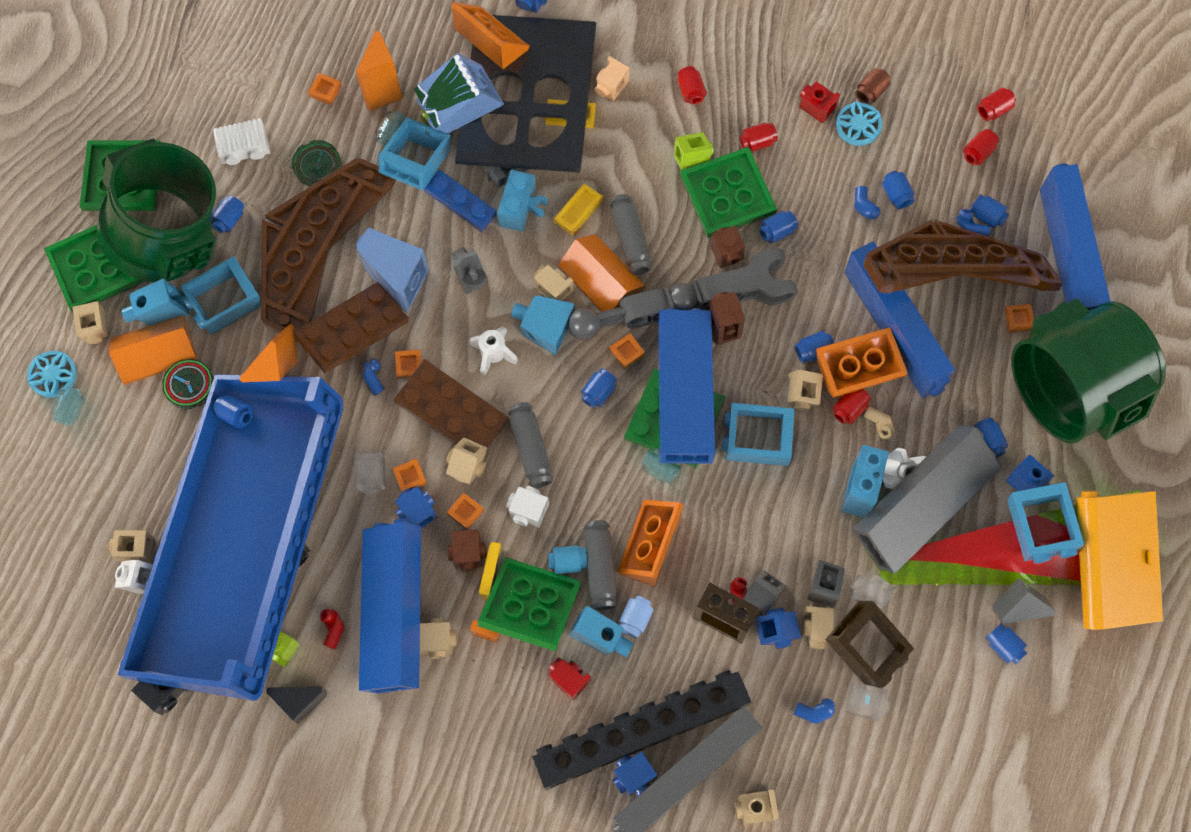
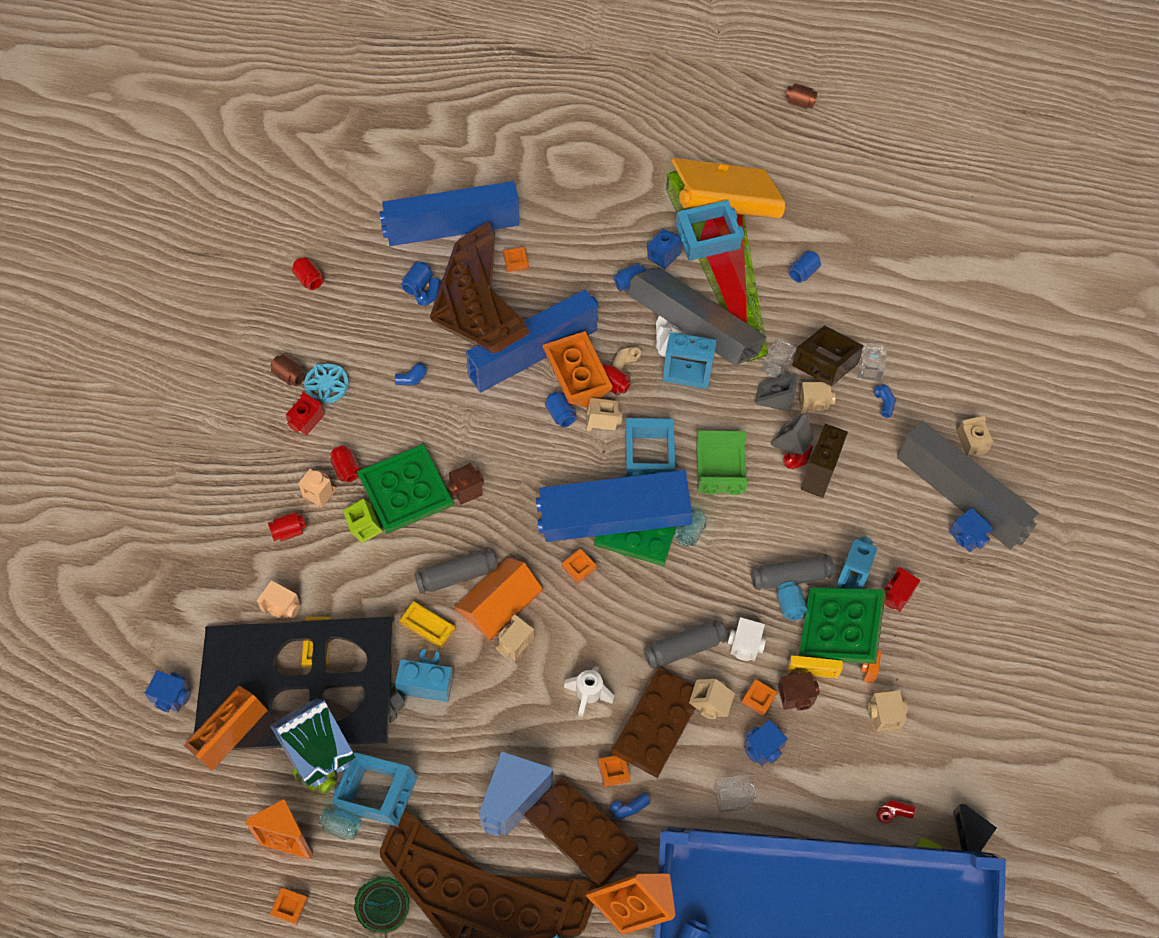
camera: 100 degrees left, 10 degrees down
blue brick [359,519,421,694] -> none
orange plate [392,458,427,492] -> none
blue plate [424,169,497,232] -> none
dark grey hips [451,247,488,294] -> none
dark azure torso [511,296,575,355] -> none
black brick [532,670,752,791] -> none
dark grey piece [568,248,798,340] -> none
blue brick [580,368,617,408] -> none
orange slope [617,500,683,587] -> none
light blue brick [619,596,654,639] -> none
copper brick [709,292,745,345] -> none
blue brick [755,608,801,649] -> none
blue brick [759,211,798,244] -> none
blue brick [882,171,915,210] -> none
red brick [963,129,999,165] -> none
dark grey slope [993,578,1055,624] -> none
dark green cylinder [1011,298,1166,444] -> none
none -> light nougat brick [298,469,336,508]
none -> bright green panel [696,430,748,495]

